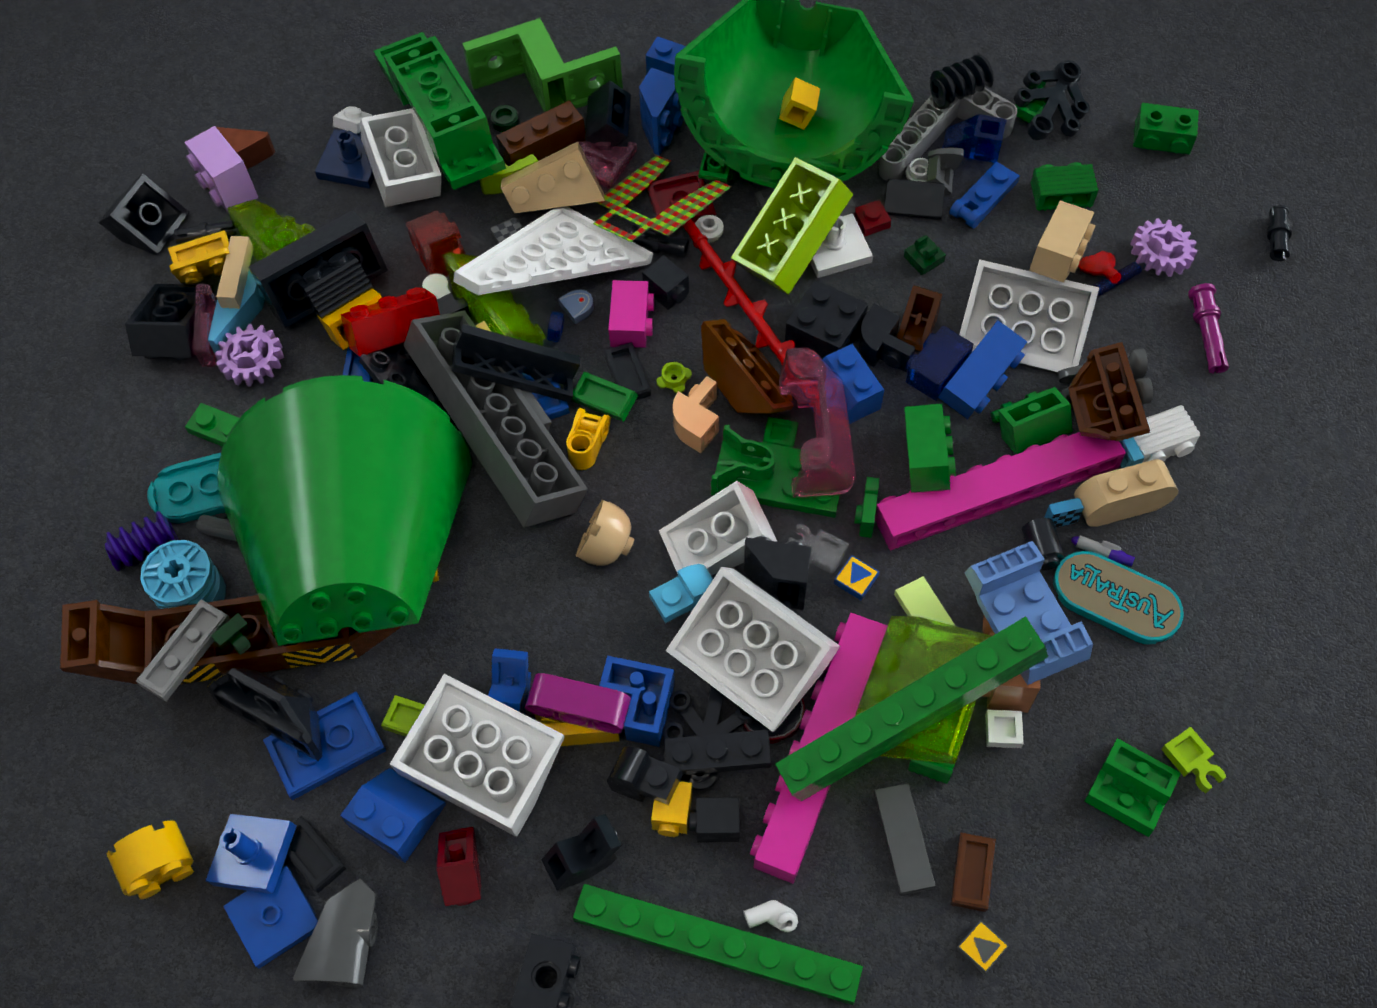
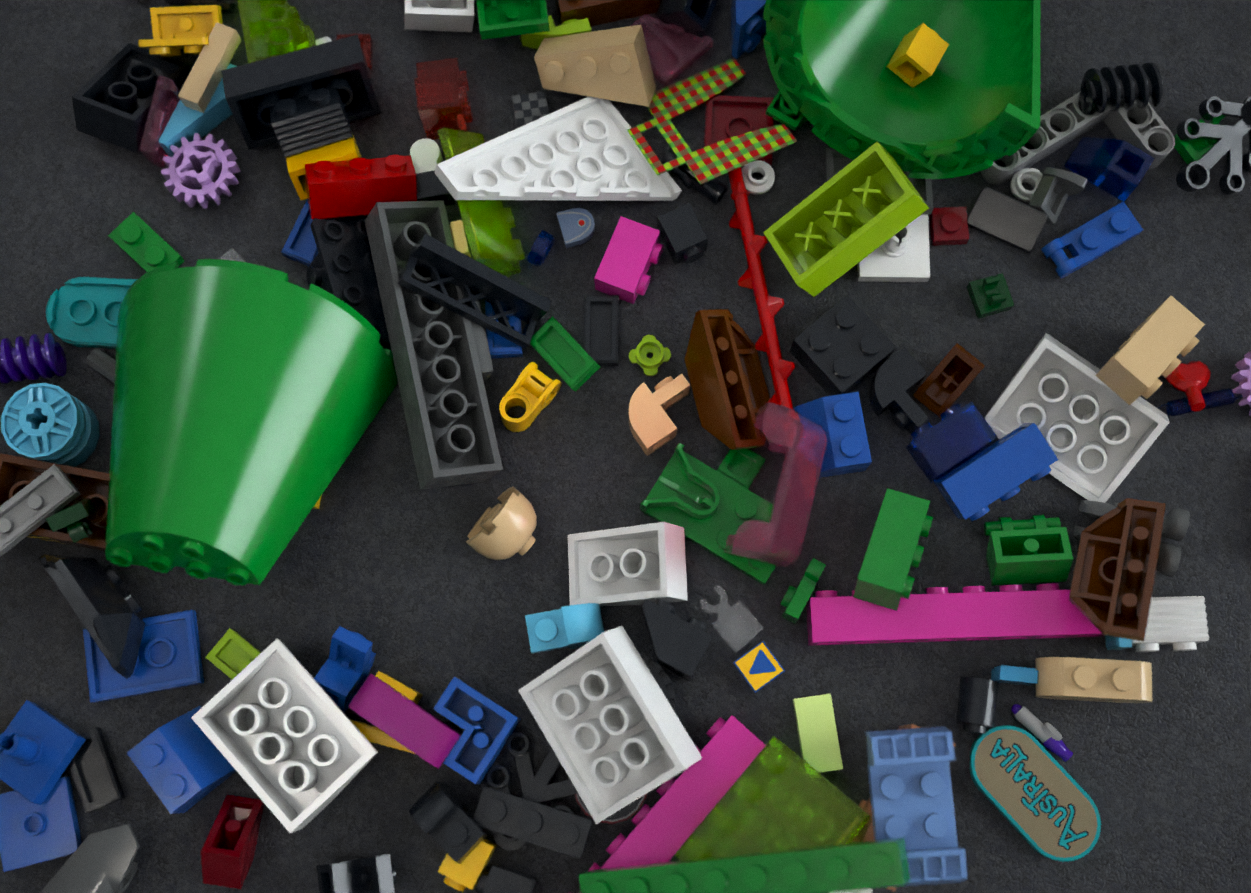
camera: 20 degrees right, 15 degrees up
green brick [1031,162,1098,211] -> none

